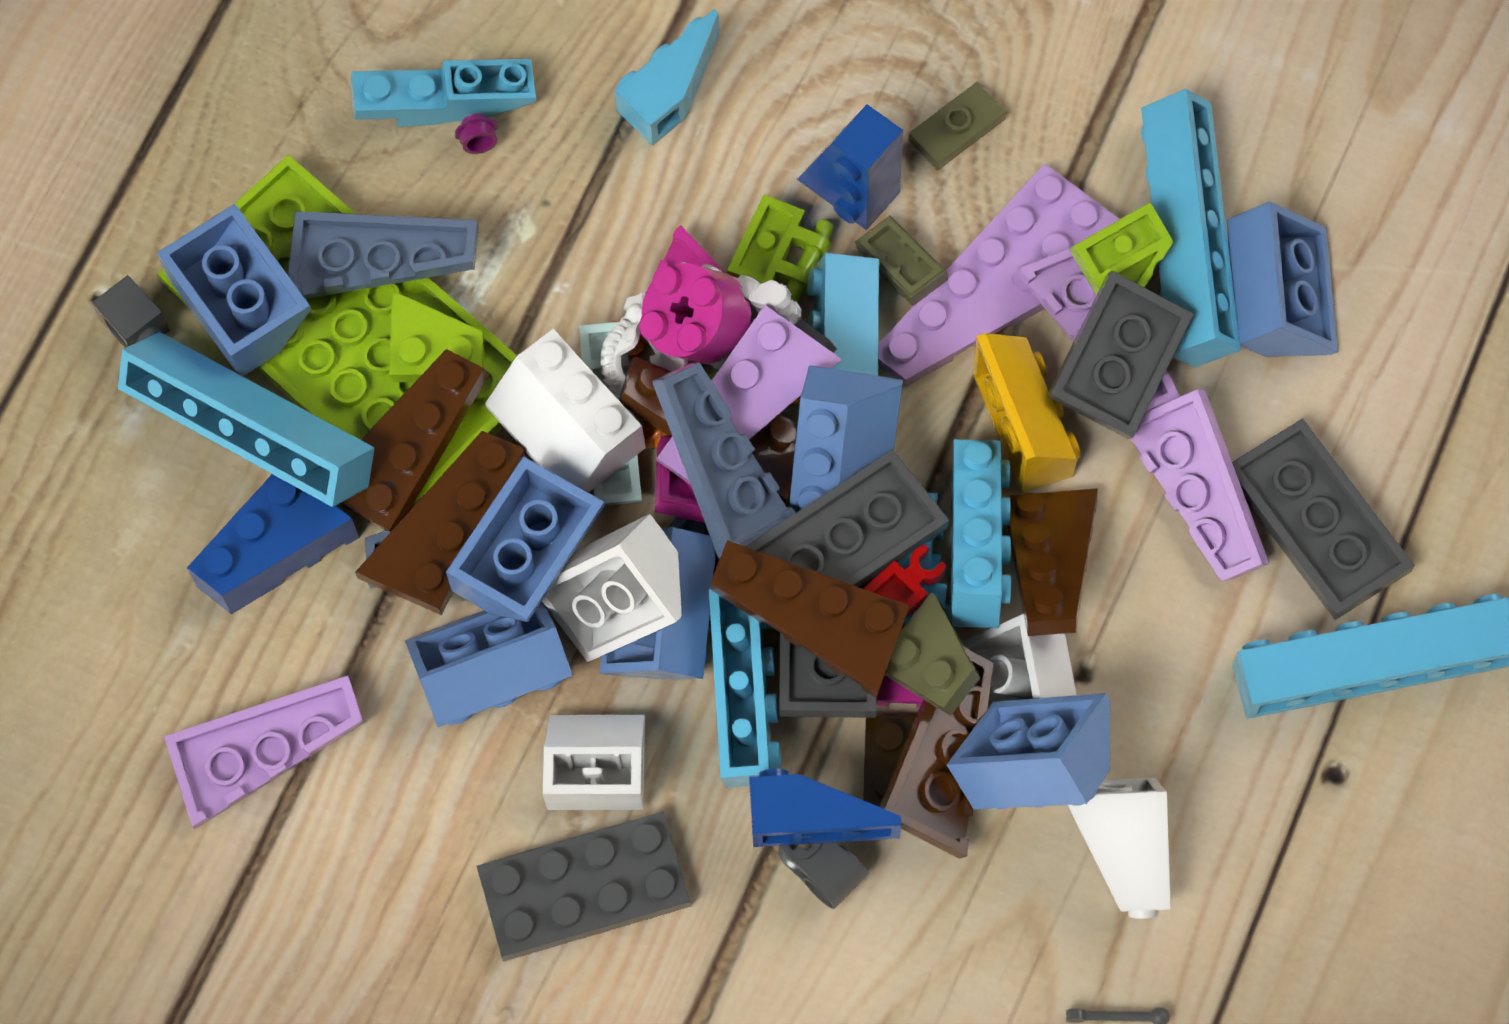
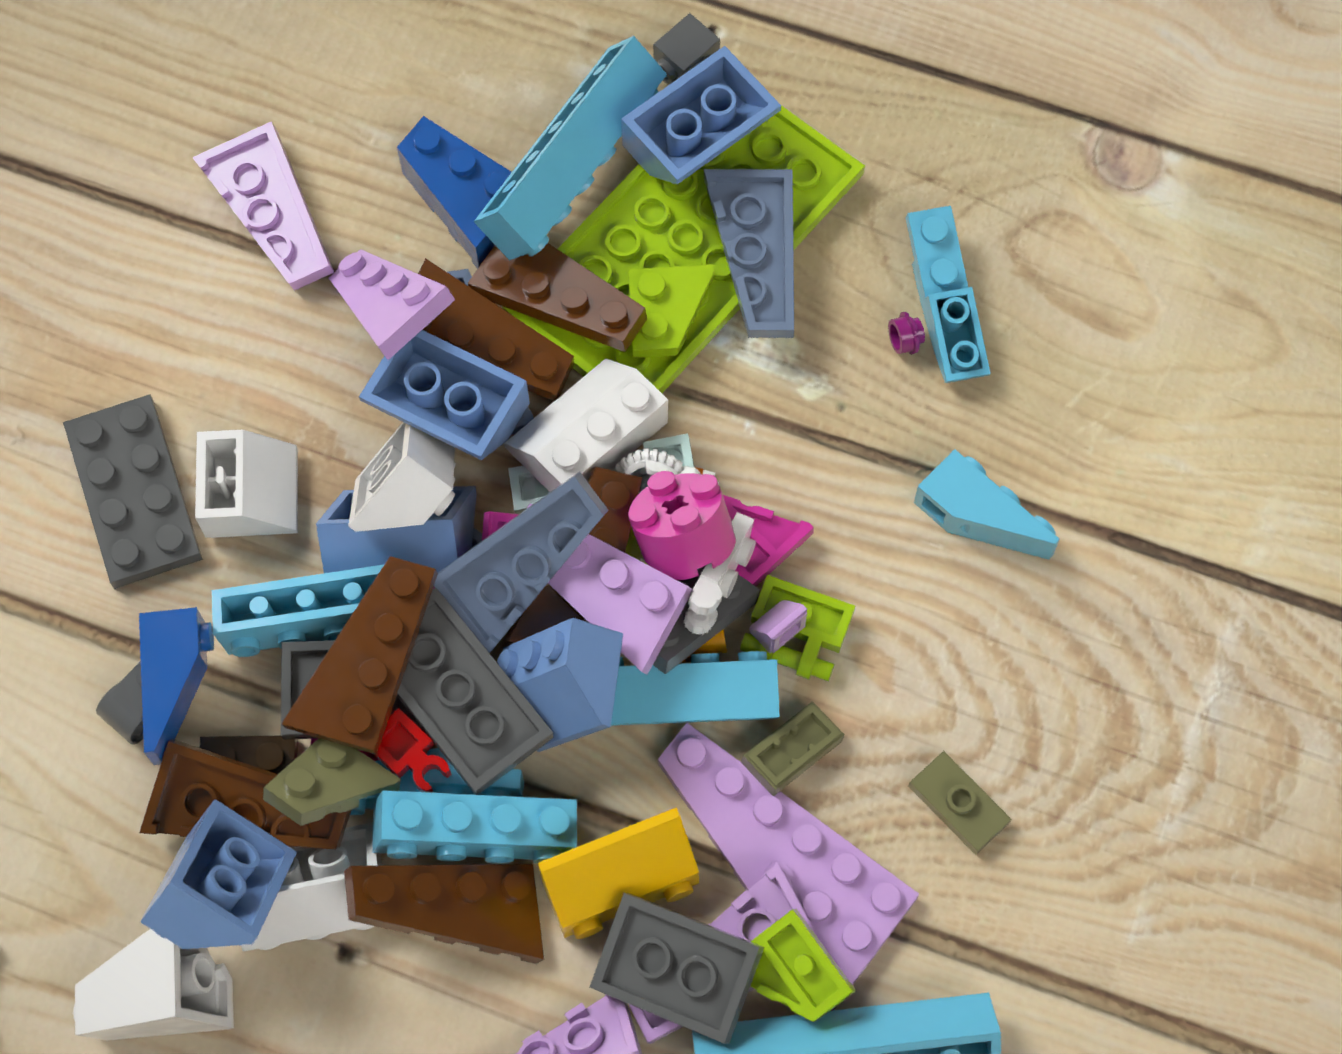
camera: 85 degrees right, 0 degrees up
medium blue slope [405,602,573,727] -> none
blue wedge [797,104,903,230] -> none
none -> lavender wing [329,249,455,360]
none -> lavender slope [749,600,807,654]

